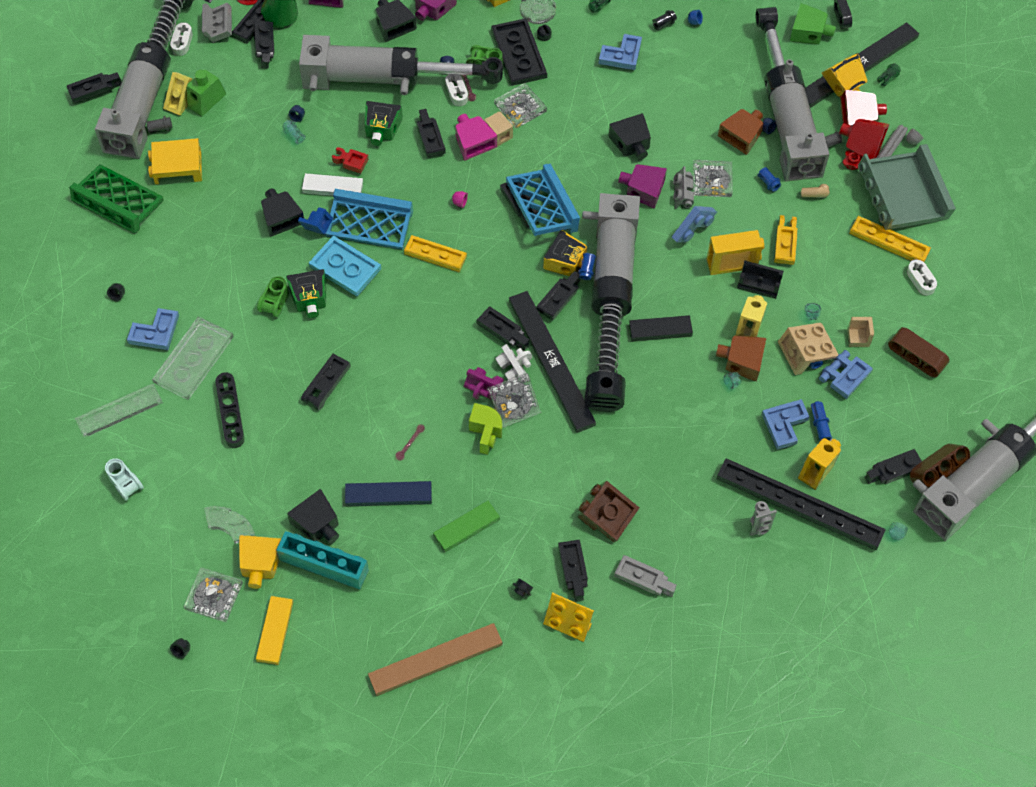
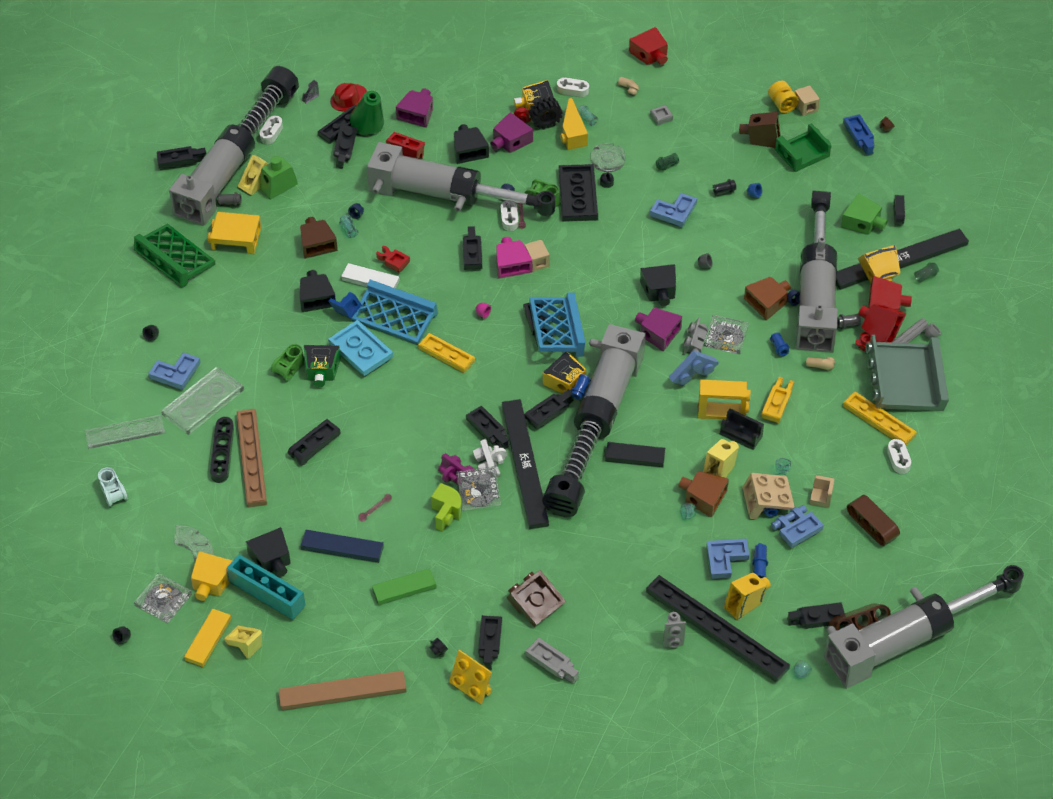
camera: 15 degrees right, 10 degrees down
light grey bracket [201,3,232,43] -> none
torso [365,101,403,146] -> none
clear tile [494,83,547,129] -> none
none -> light yellow slope [224,625,262,659]
none -> medium nougat tile [237,409,267,508]
none -> reddish brown torso [300,217,338,259]
none -> red hinge [386,132,425,159]
none -> dark grey hinge [698,253,713,269]

